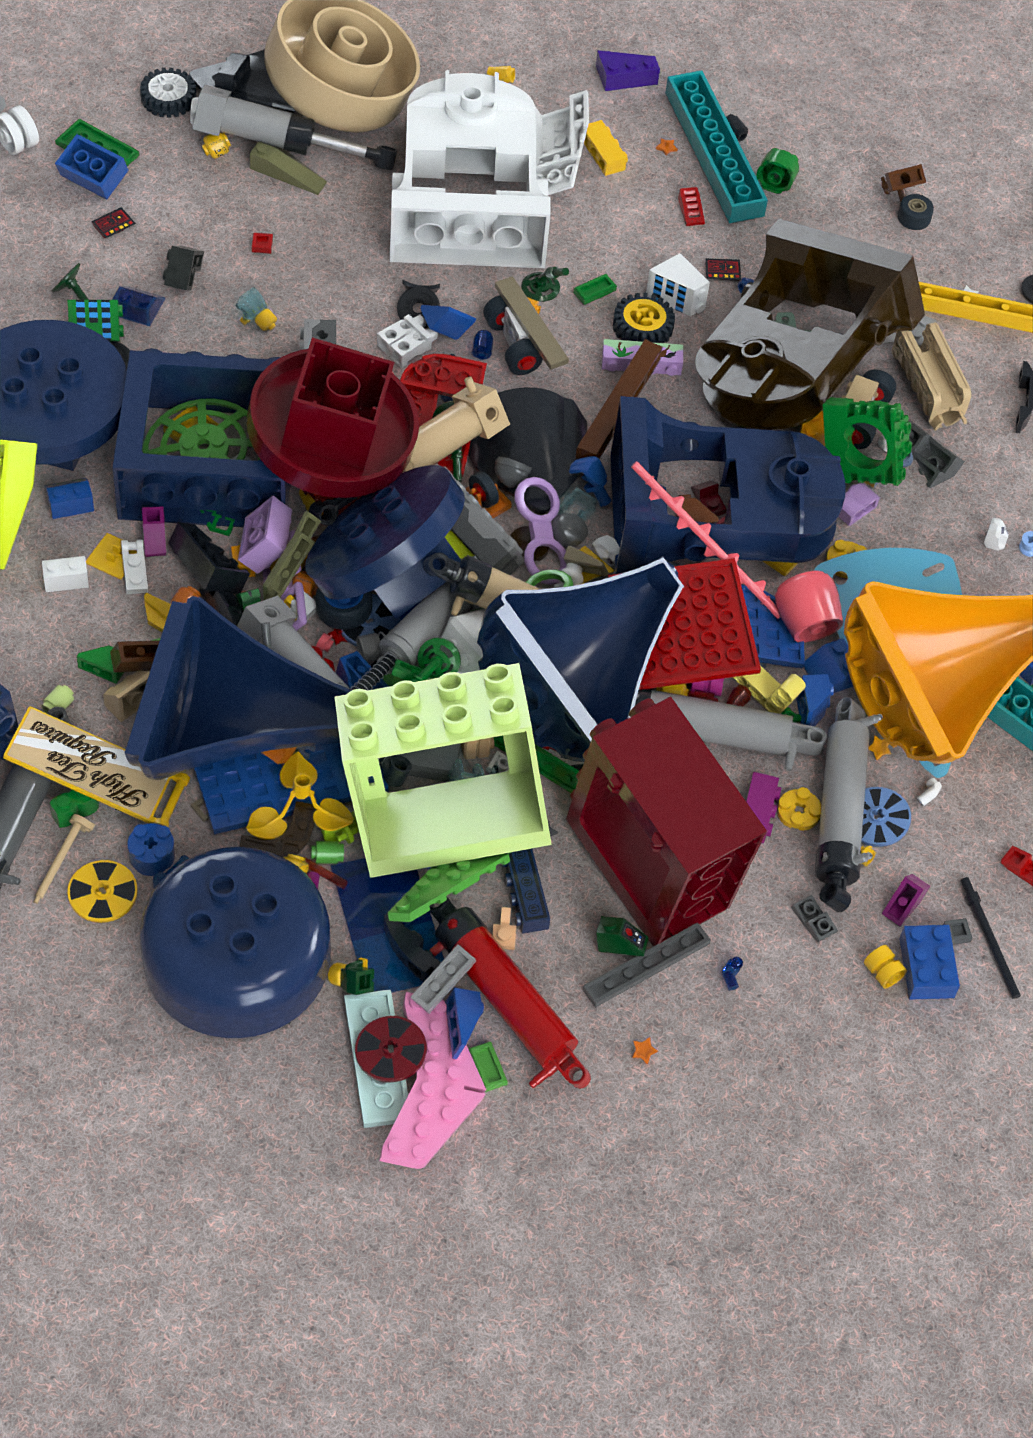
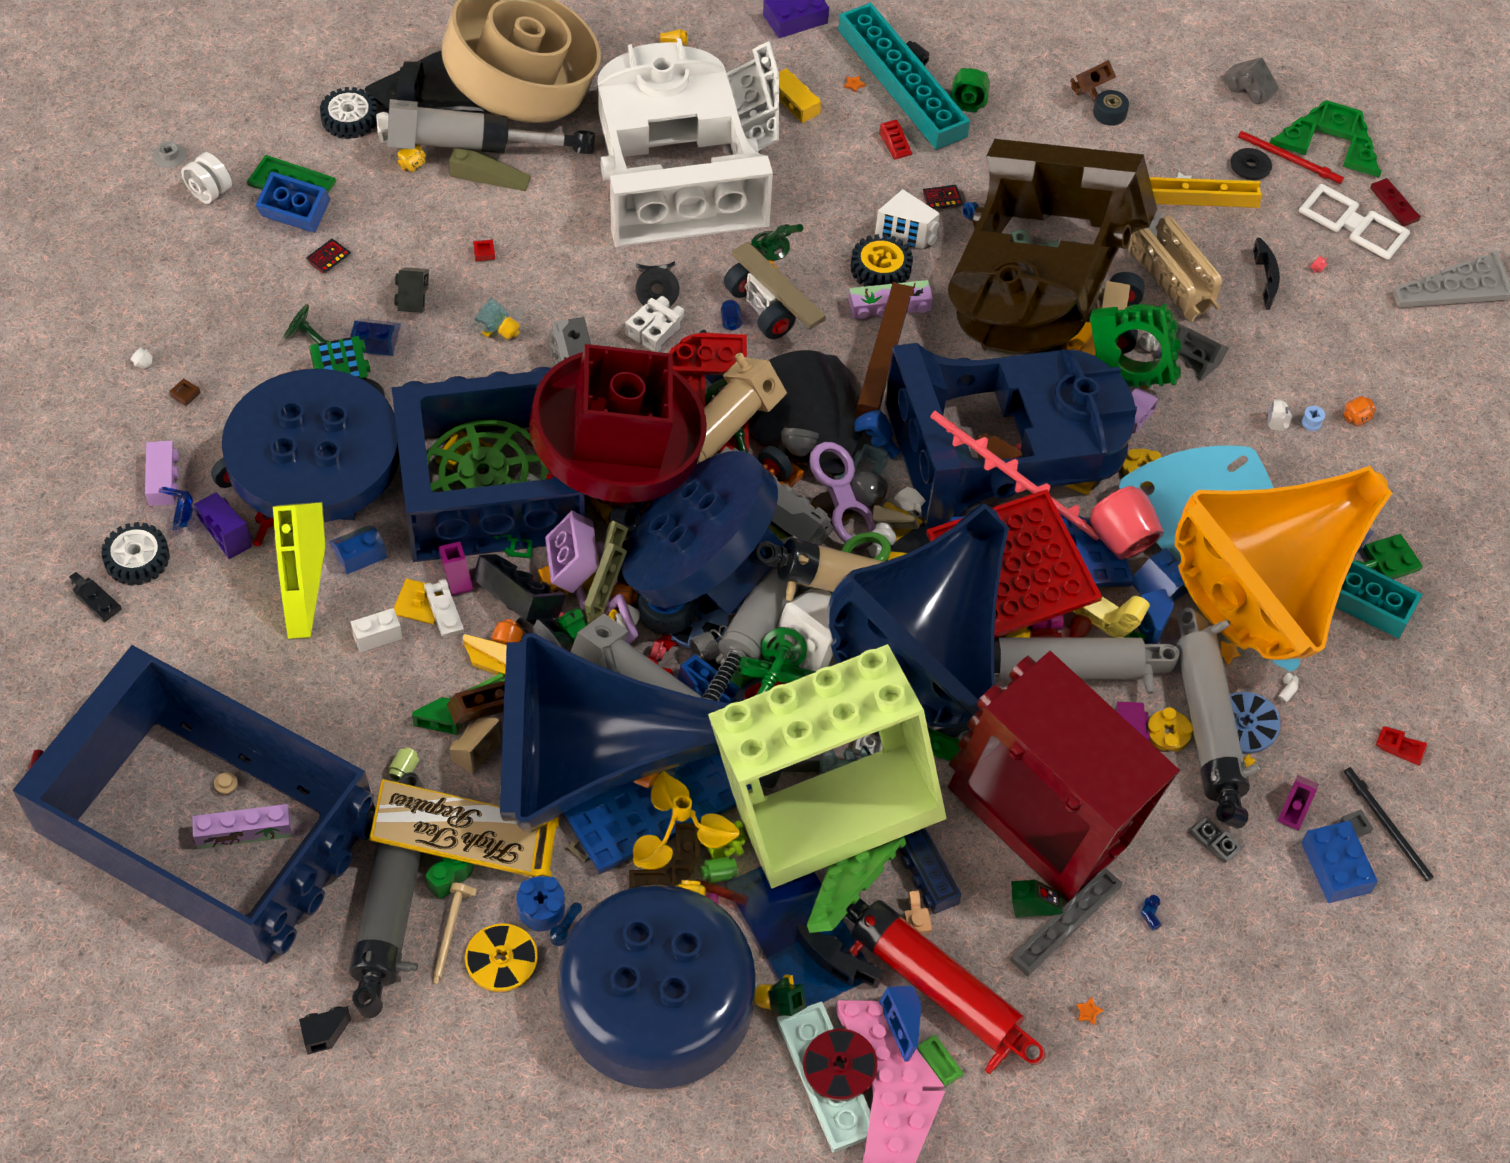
camera: 10 degrees left, 0 degrees up
light grey plate [411,945,476,1014] -> none
blue slope [420,305,476,340] -> none
green plate [573,274,617,305] -> none
dark red slope [691,481,727,516] -> none
yellow wheel [863,945,907,989] -> none

